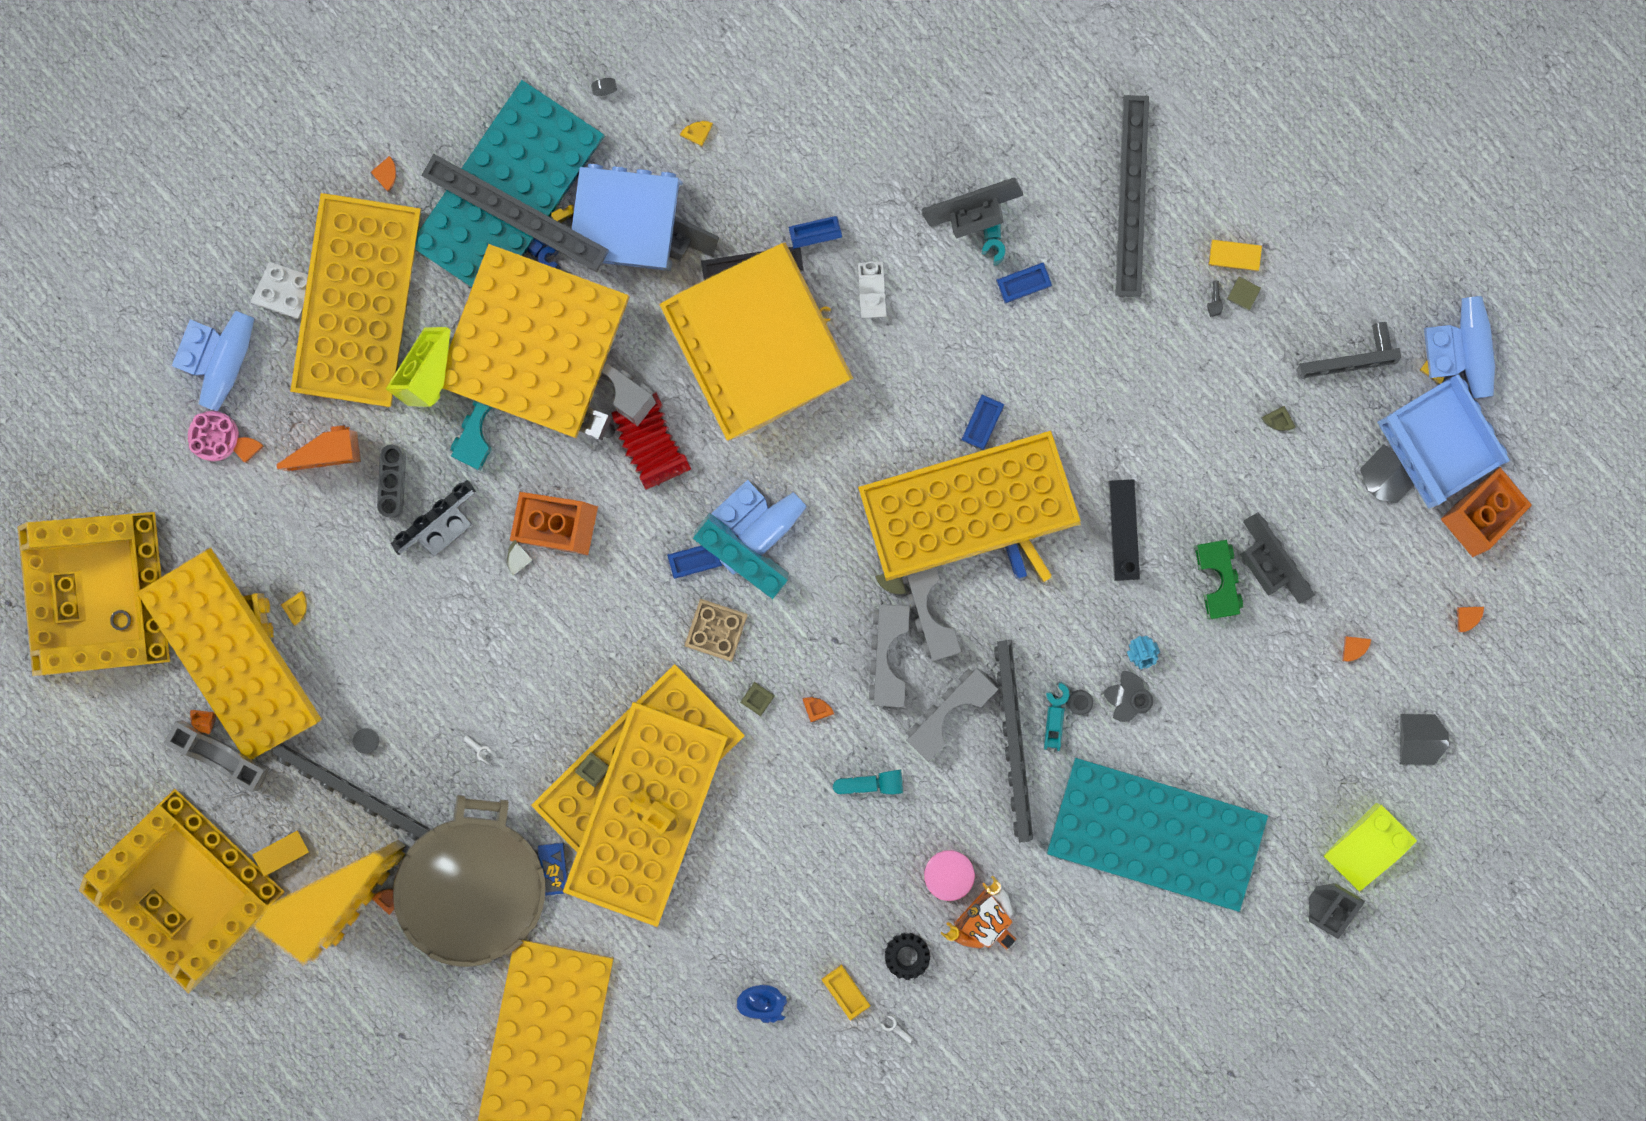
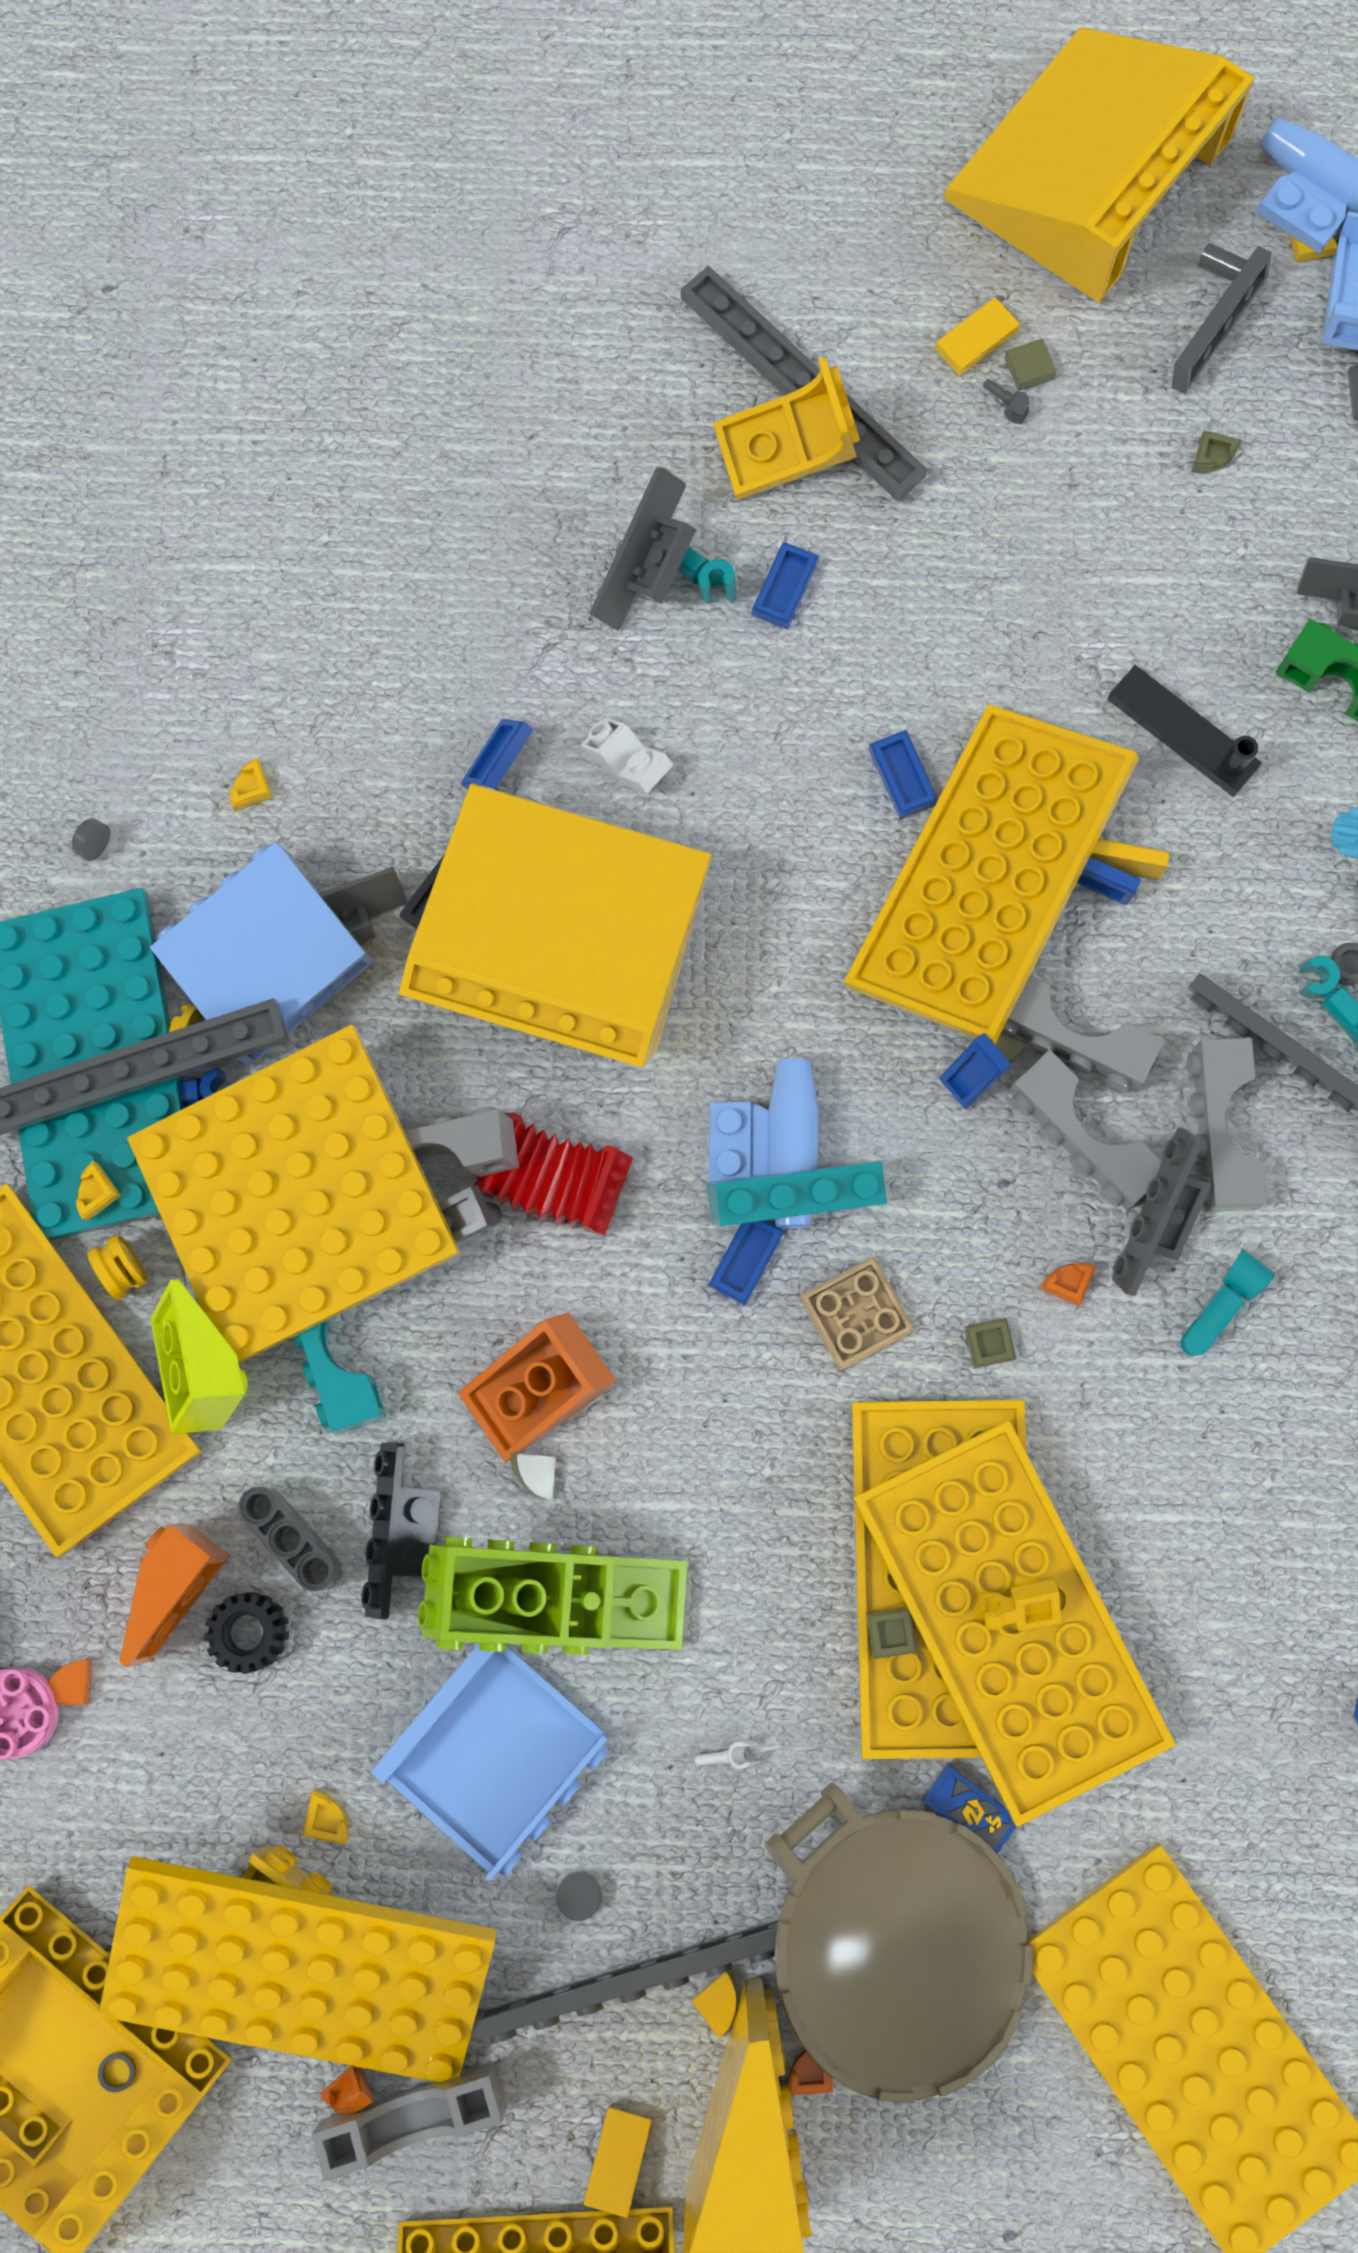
camera: 45 degrees left, 10 degrees down
none -> yellow tile [76,1161,121,1221]
none -> yellow wheel [87,1233,149,1301]
none -> black tyre [204,1592,289,1674]
none -> light blue panel [370,1643,610,1881]
none -> lime wedge [418,1537,688,1655]
none -> yellow tile [691,1972,736,2039]
none -> yellow bracket [713,356,860,500]
none -> blue tile [939,1033,1012,1110]
none -> yellow slope [944,27,1255,303]
none -> dark grey bracket [1112,1127,1212,1296]

